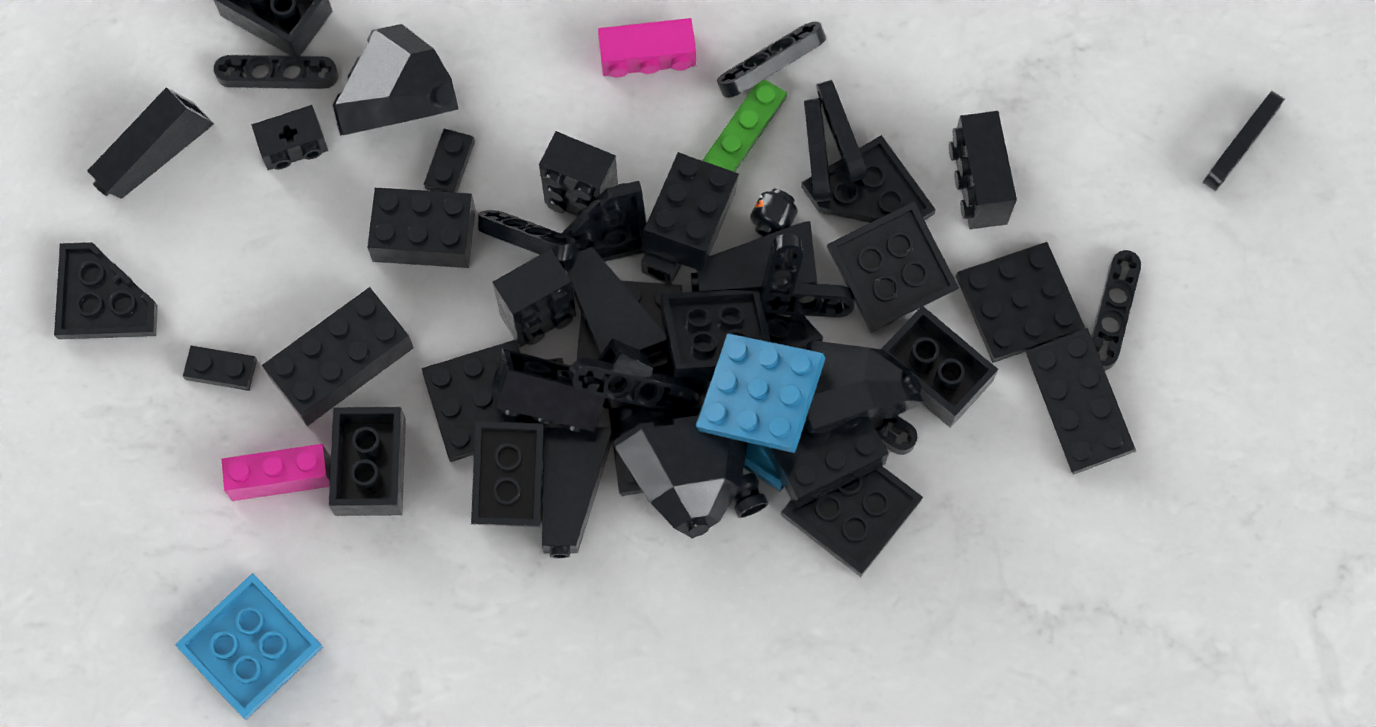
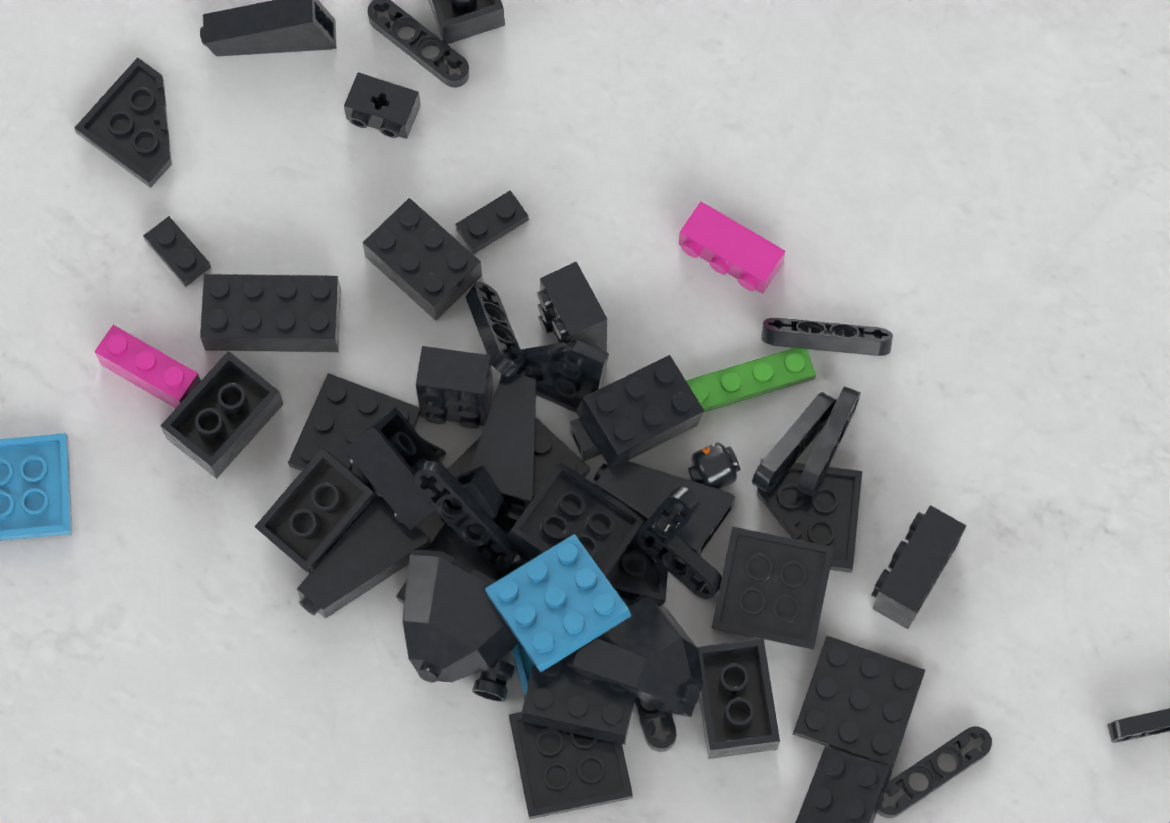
camera: 40 degrees right, 0 degrees up
black brick [332,24,459,136] -> none

